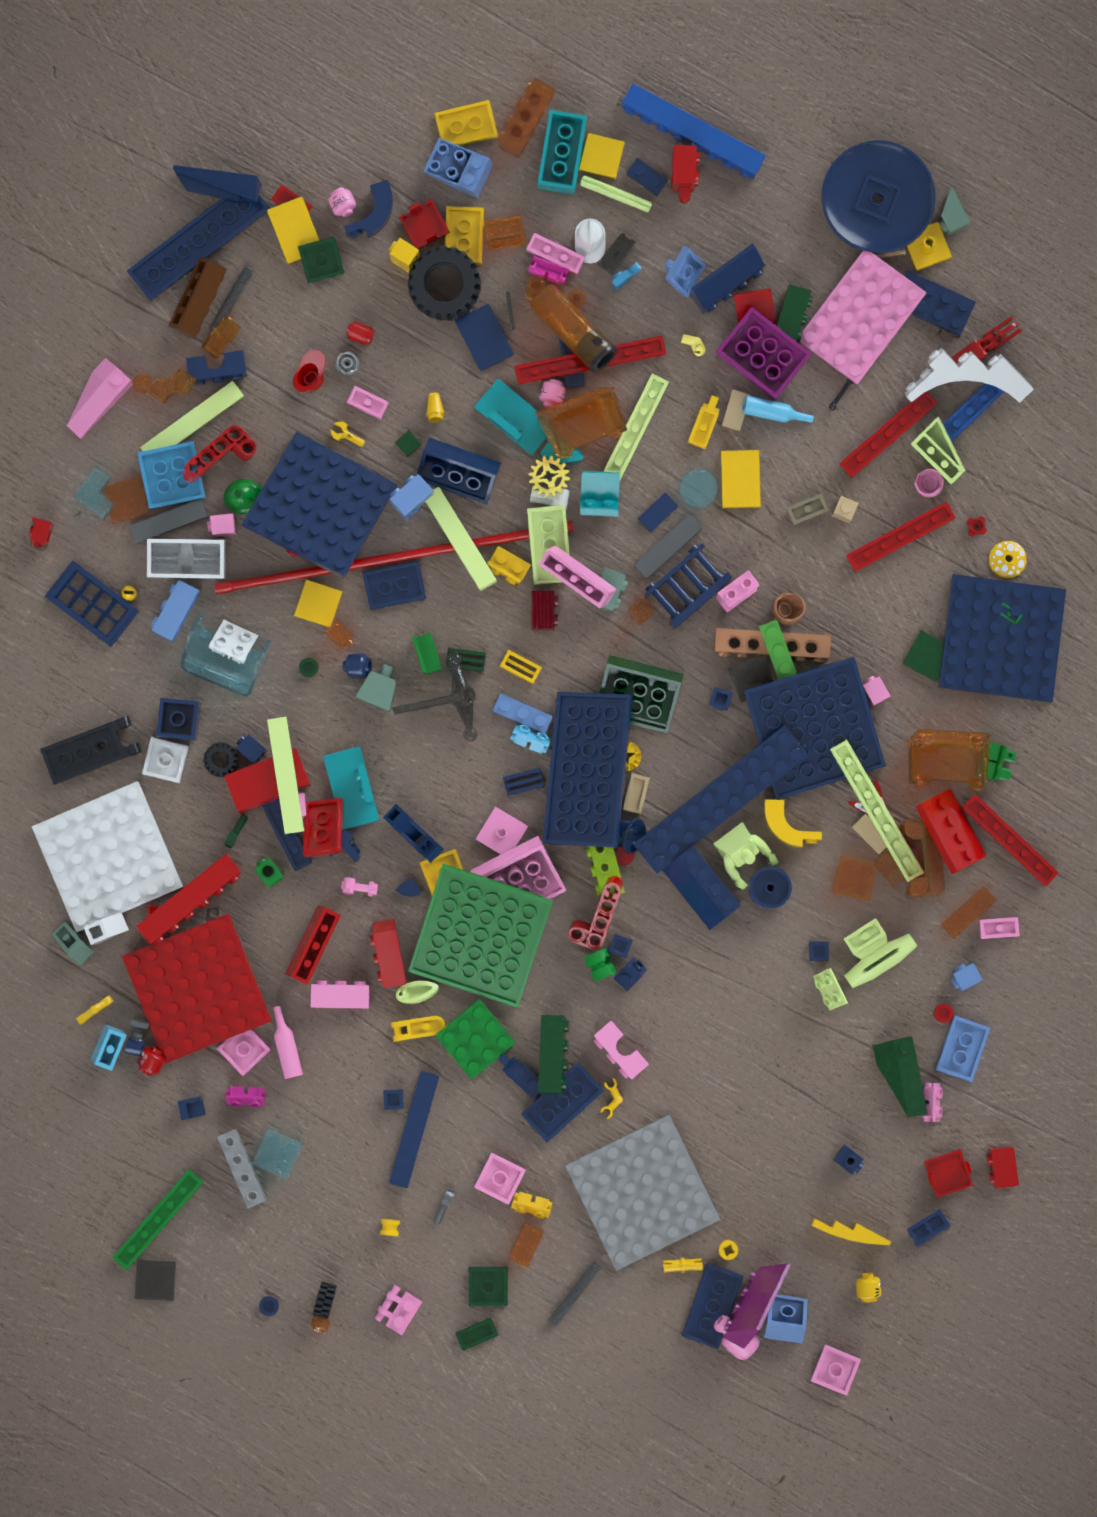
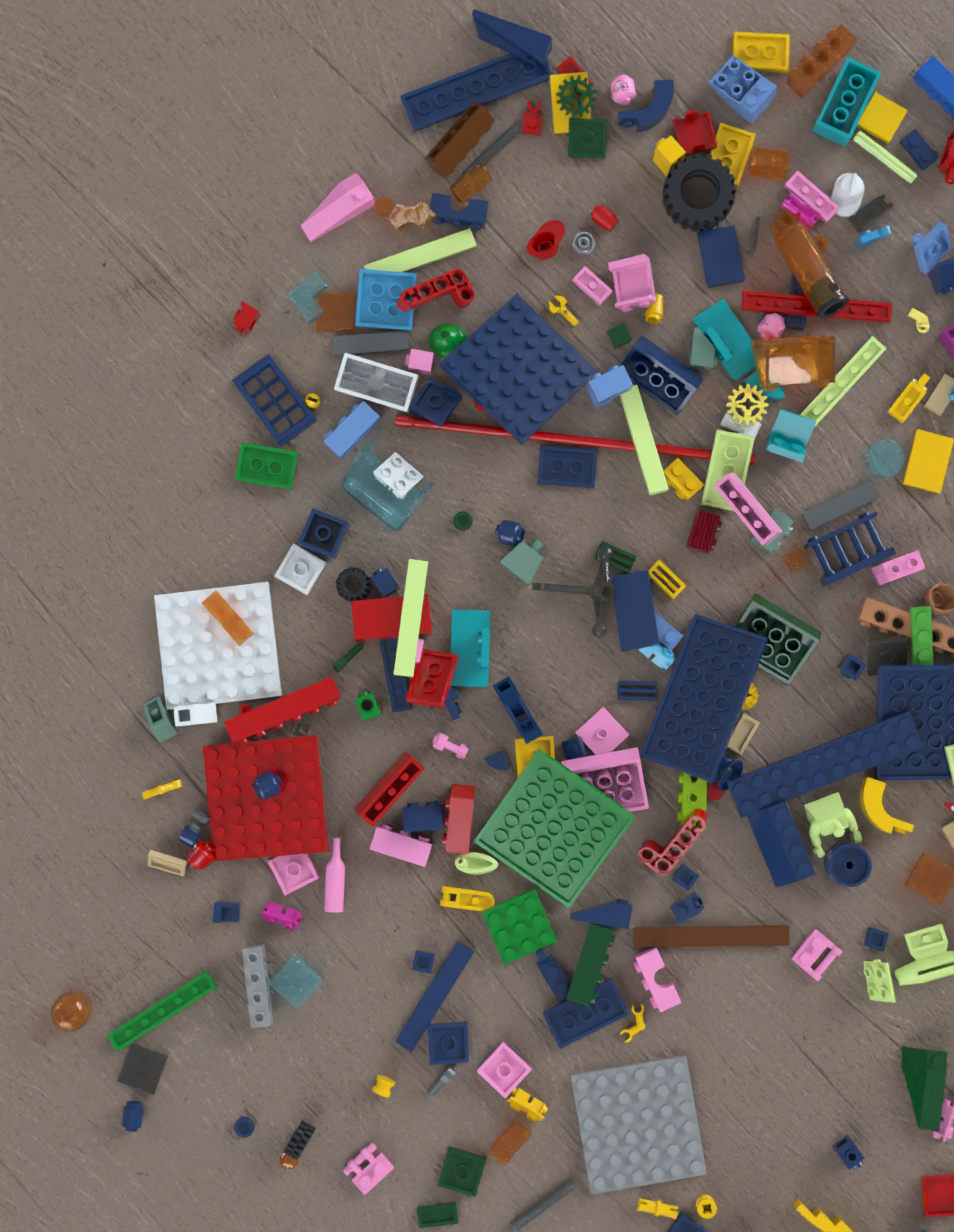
camera: 20 degrees right, 0 degrees up
black hinge [40,716,142,785] -> none
medium azure brick [90,1024,127,1071] -> none
yellow tile [294,580,343,628] -> none
clear orange brick [324,619,355,650] -> none
green panel [412,633,442,675] -> none
green wheel [584,948,617,983] -> none
dark blue tile [638,492,678,533] -> none
none -> clear orange cylinder [51,992,92,1032]
none -> dark blue brick [122,1101,144,1132]
none -> tan tile [148,850,188,876]
none -> clear orange tile [202,590,254,646]
none -> green plate [235,443,299,490]
none -> dark blue head [252,771,282,800]
none -> dark blue slope [403,801,444,832]
none -> dark blue plate [410,378,462,427]
none -> dark blue plate [427,1021,469,1065]
none -> red plate [522,101,542,135]
none -> dark green gear [556,75,597,118]
none -> dark blue plate [562,736,587,760]
none -> dark blue slope [570,899,632,930]
none -> bright pink panel [608,254,656,312]
none -> dark blue tile [610,570,660,652]
none -> reddish brown tile [633,925,790,947]
none -> sand green slope [688,327,718,371]
none -> bright pink plate [790,928,843,981]

